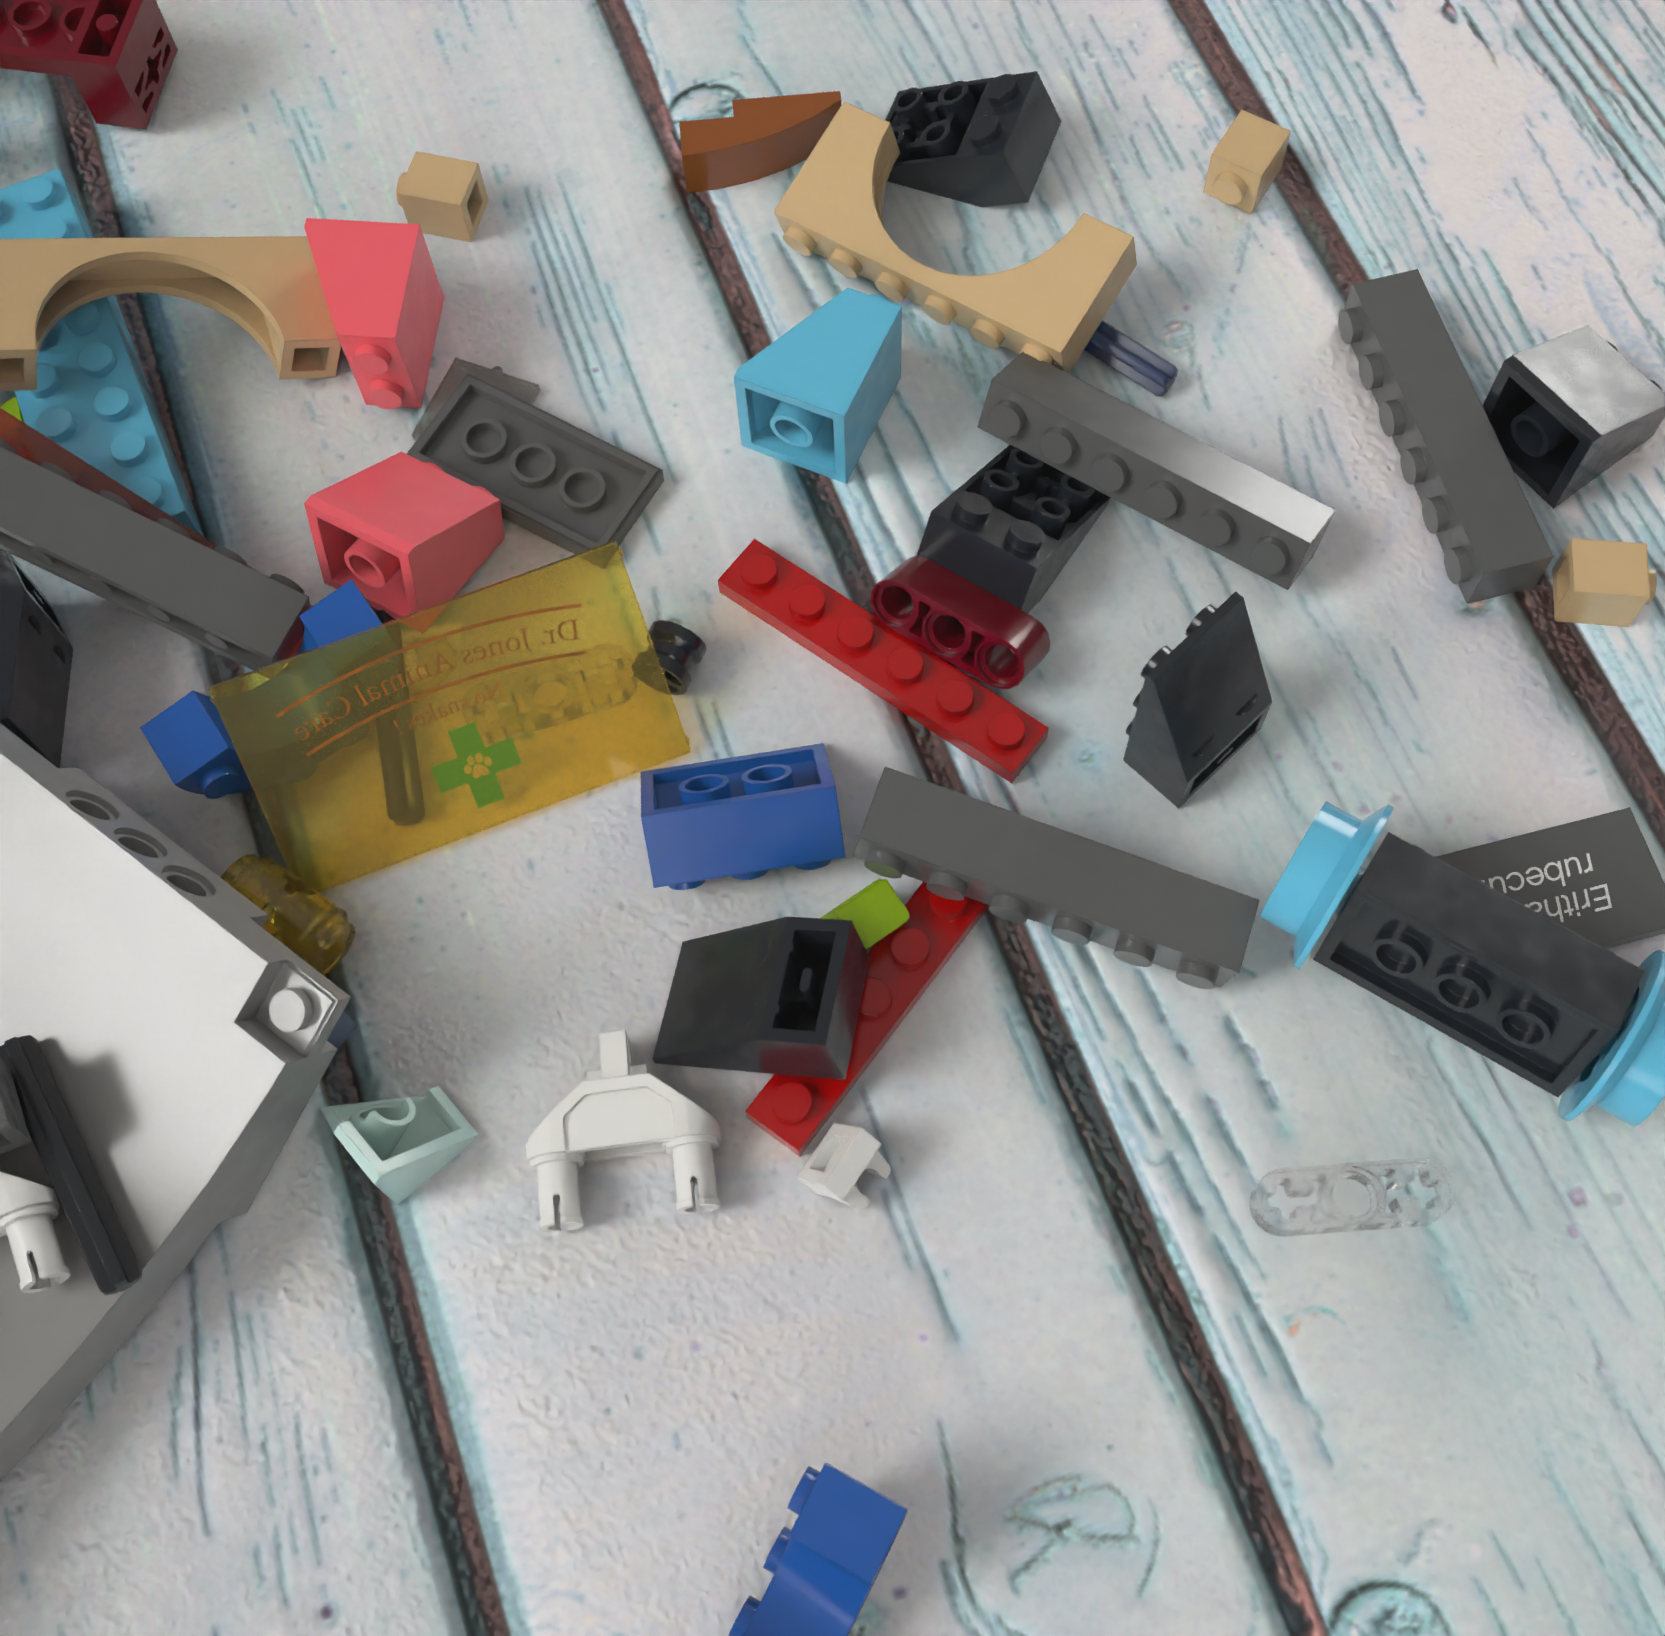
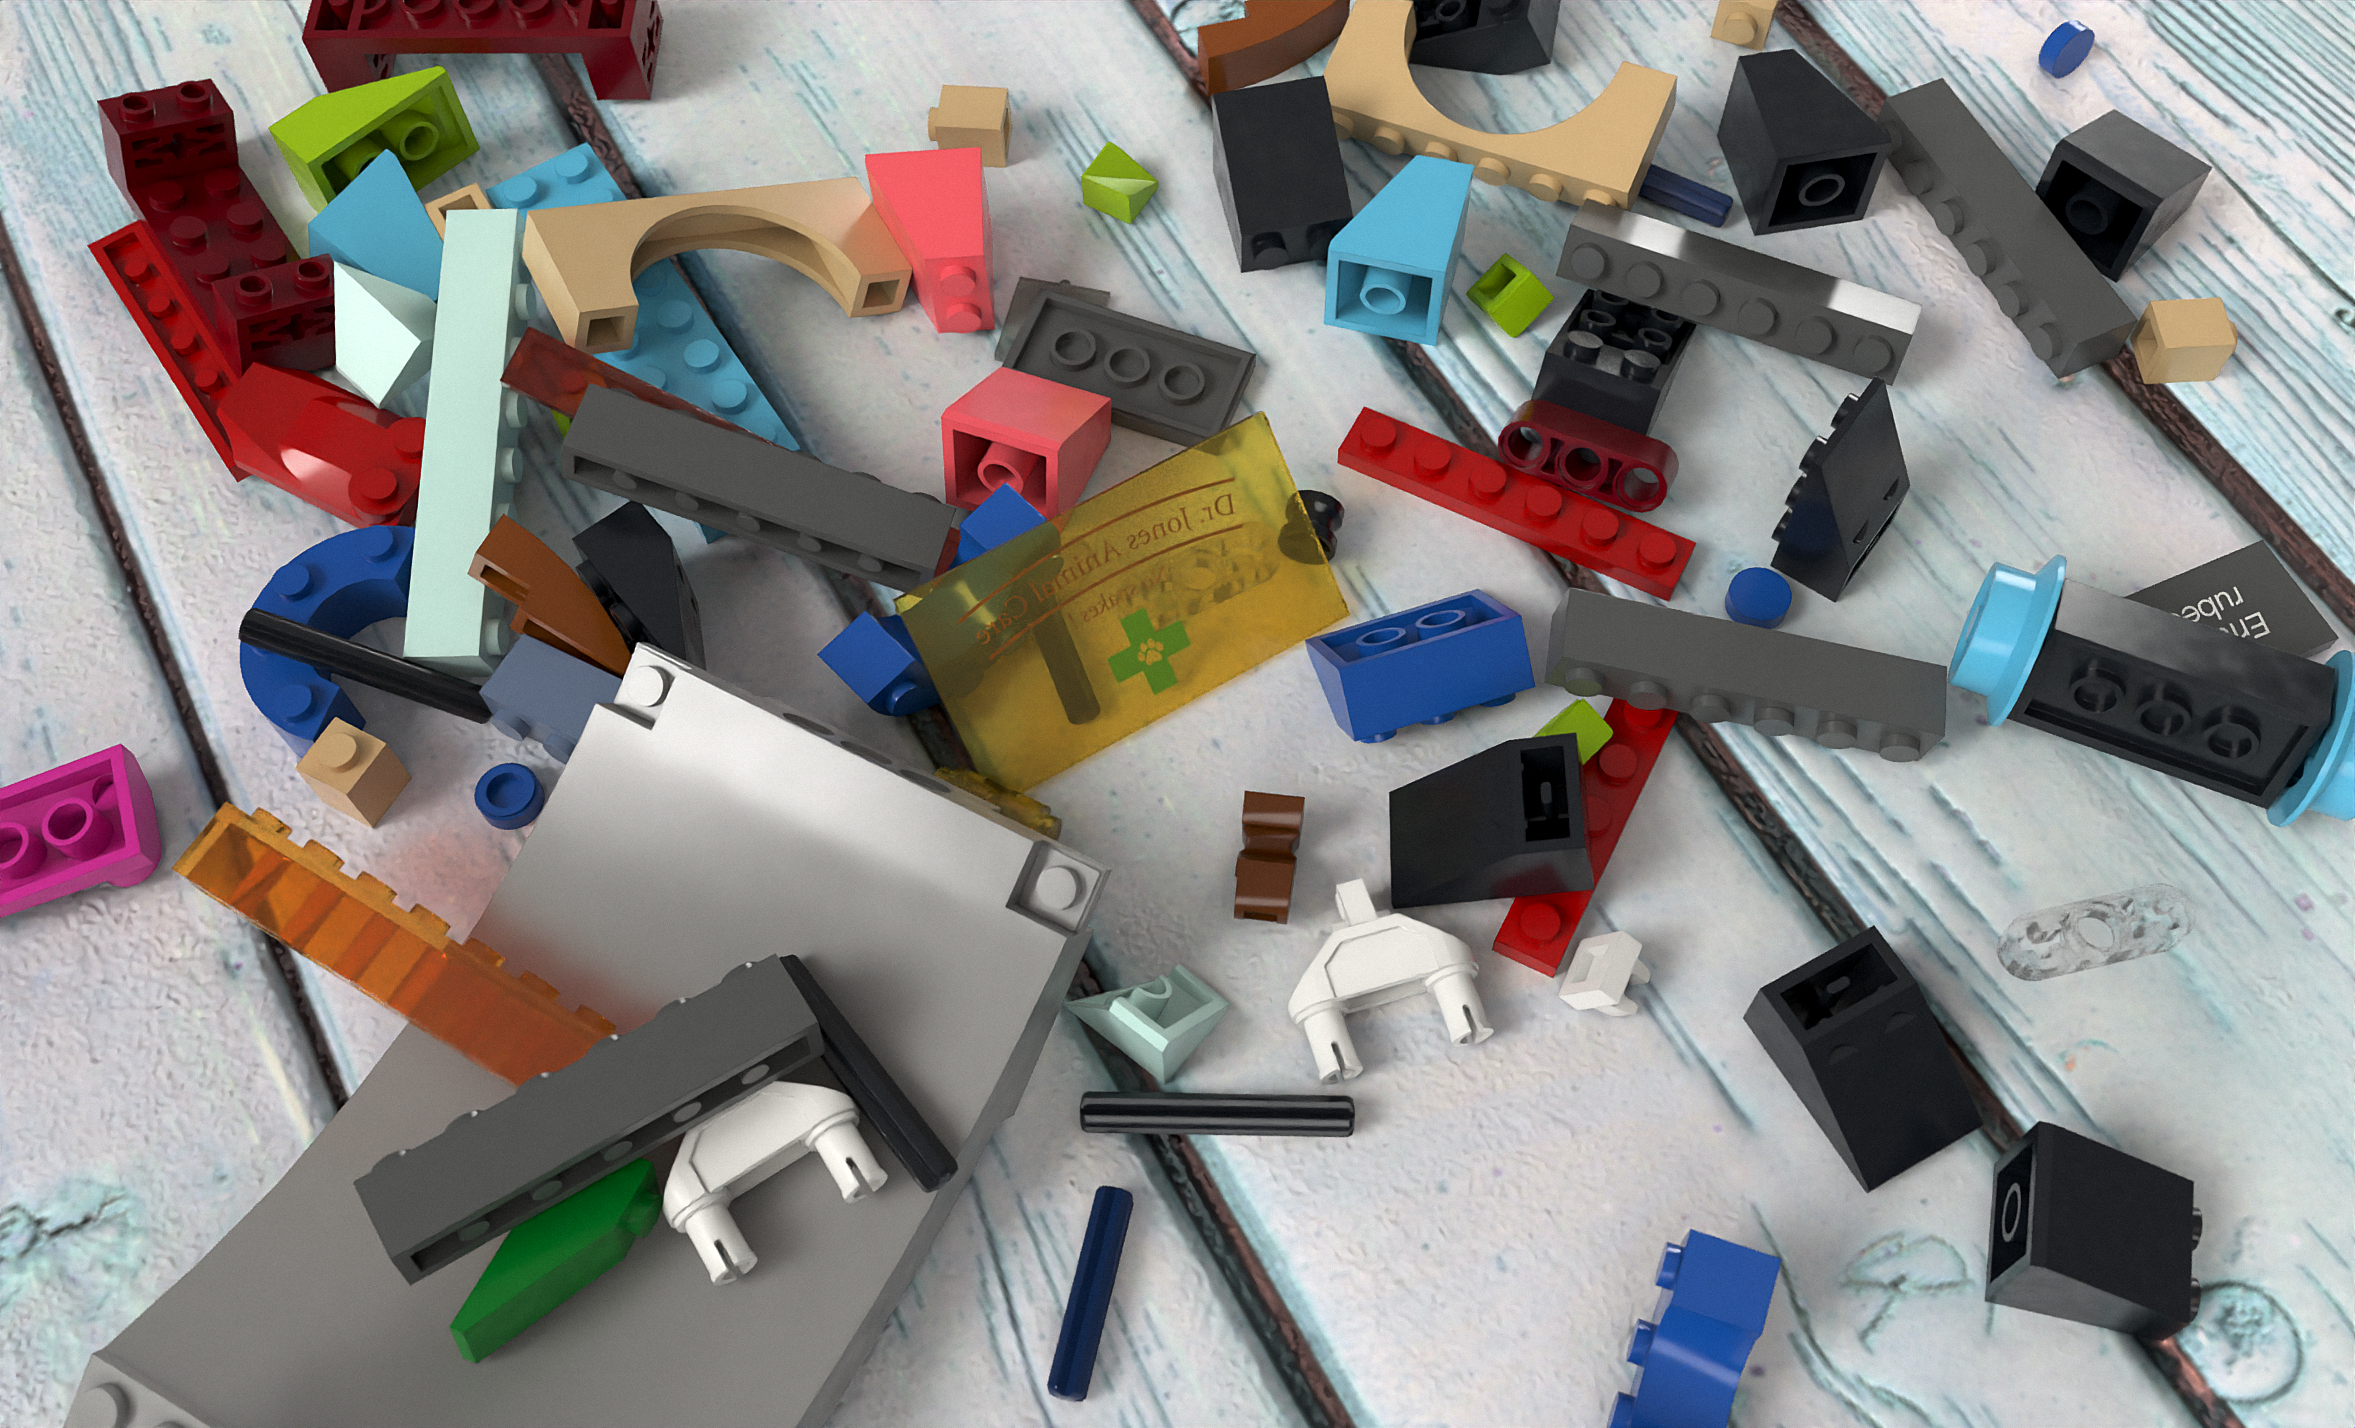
camera: 10 degrees left, 5 degrees down
none -> dark blue axle [1047,1186,1134,1402]
none -> black axle [1080,1091,1355,1137]
none -> lime slope [1081,142,1159,225]
none -> black slope [1212,75,1353,273]
none -> reddish brown leg [1234,791,1305,925]
none -> lime slope [1465,253,1555,338]
none -> black slope [1717,48,1892,236]
none -> blue tile [1725,567,1792,629]
none -> black slope [1743,926,1984,1194]
none -> black slope [1985,1121,2203,1341]
none -> blue tile [2039,20,2095,78]

